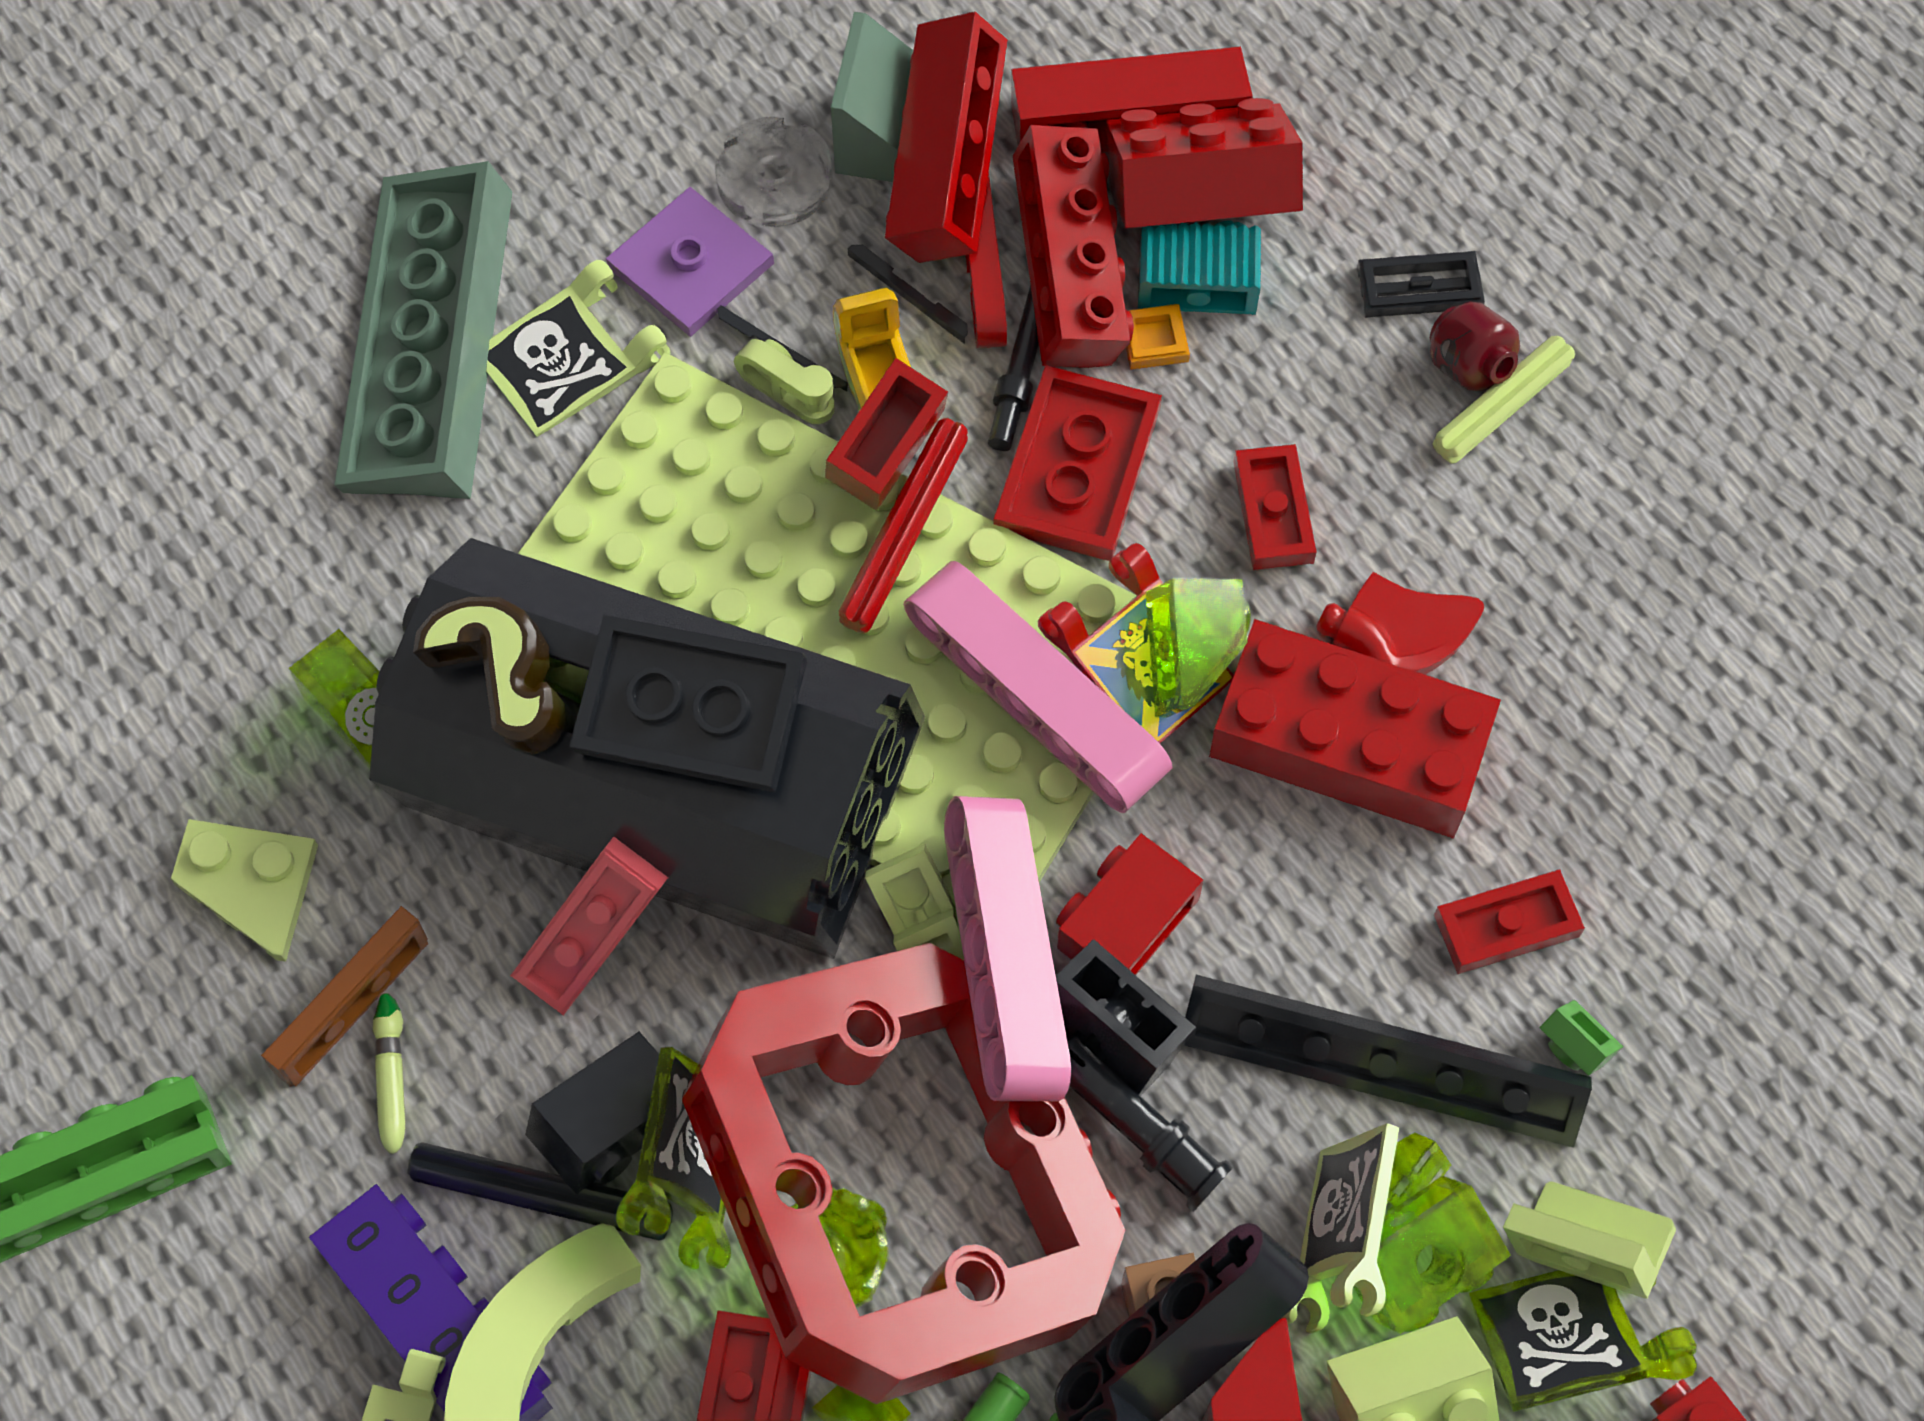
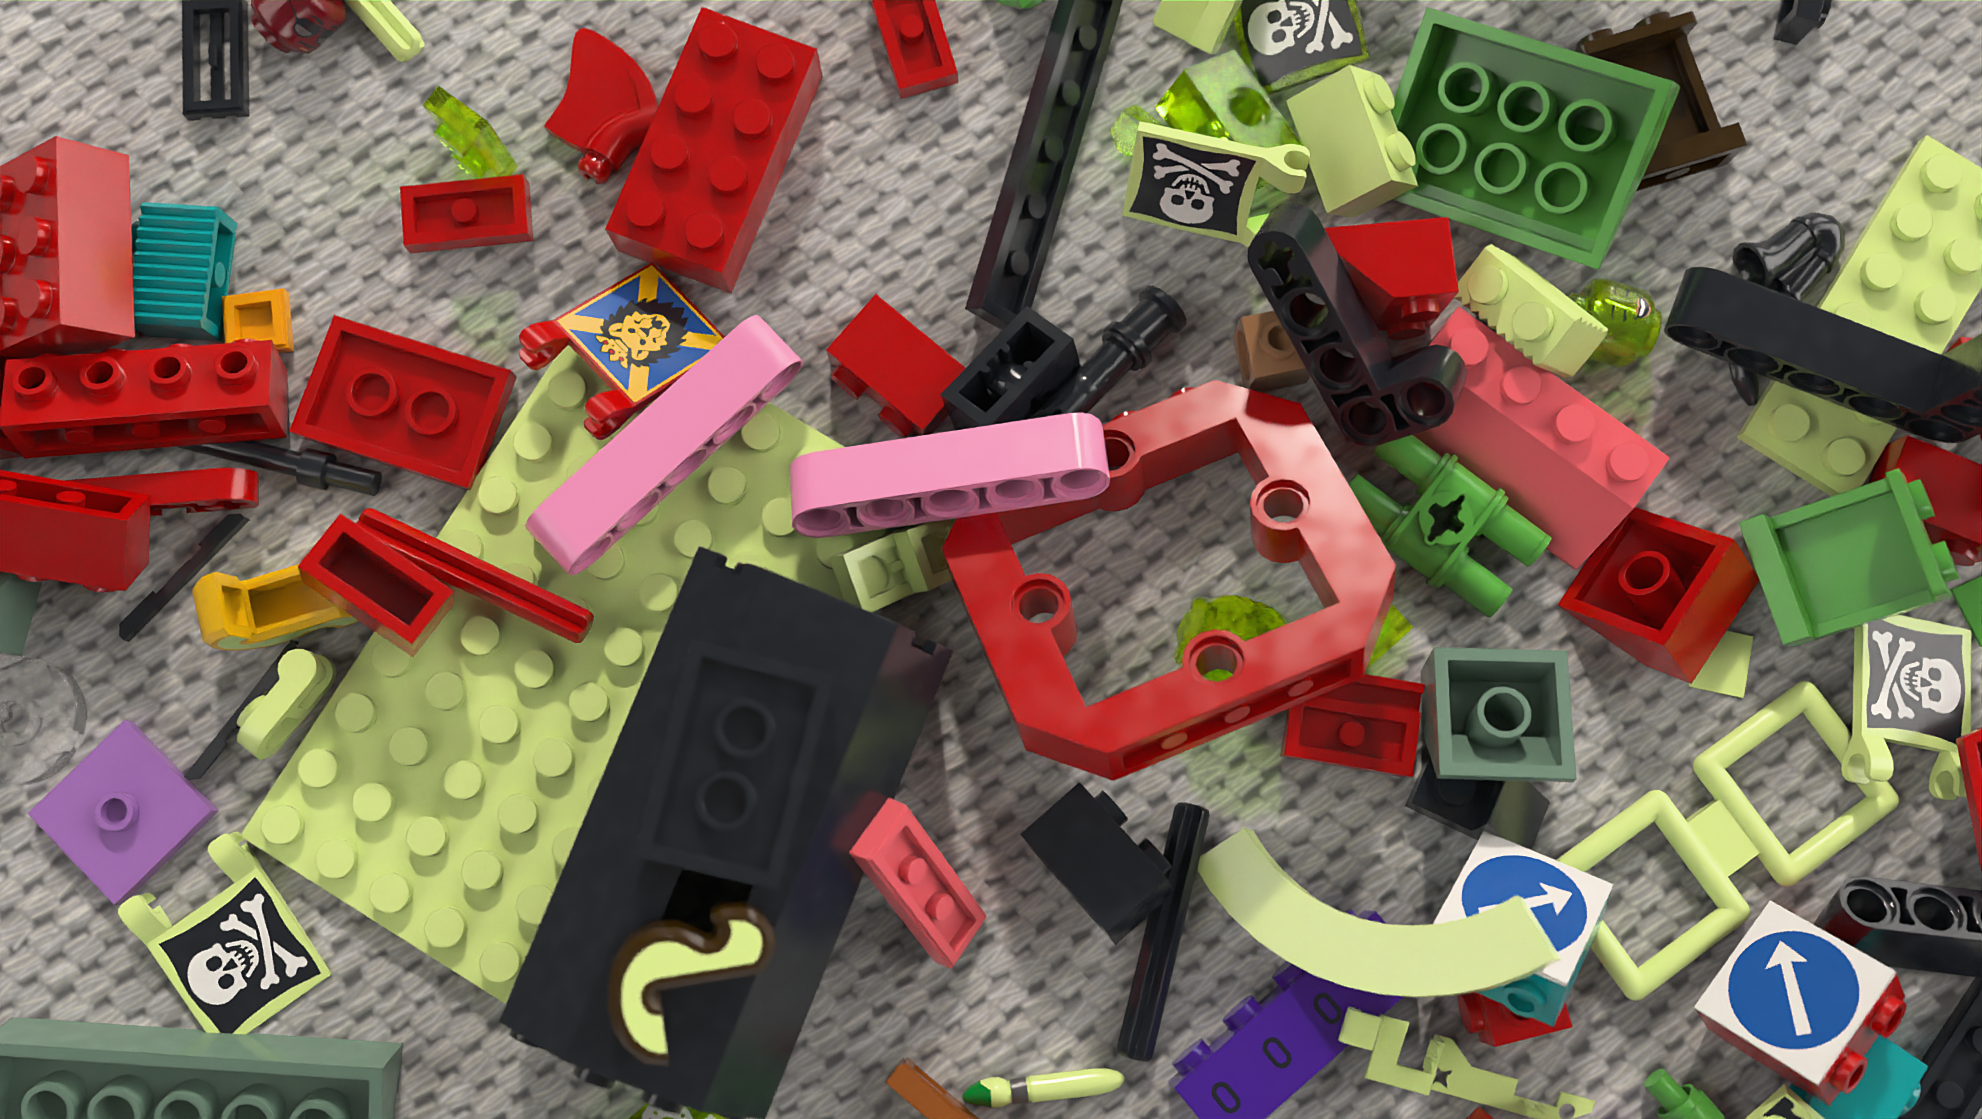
camera: 90 degrees left, 15 degrees up
clear neon green flag [616,1047,731,1270] -> none
clear neon green slope [1146,578,1251,717] -> none
none -> clear neon green plate [422,85,518,179]

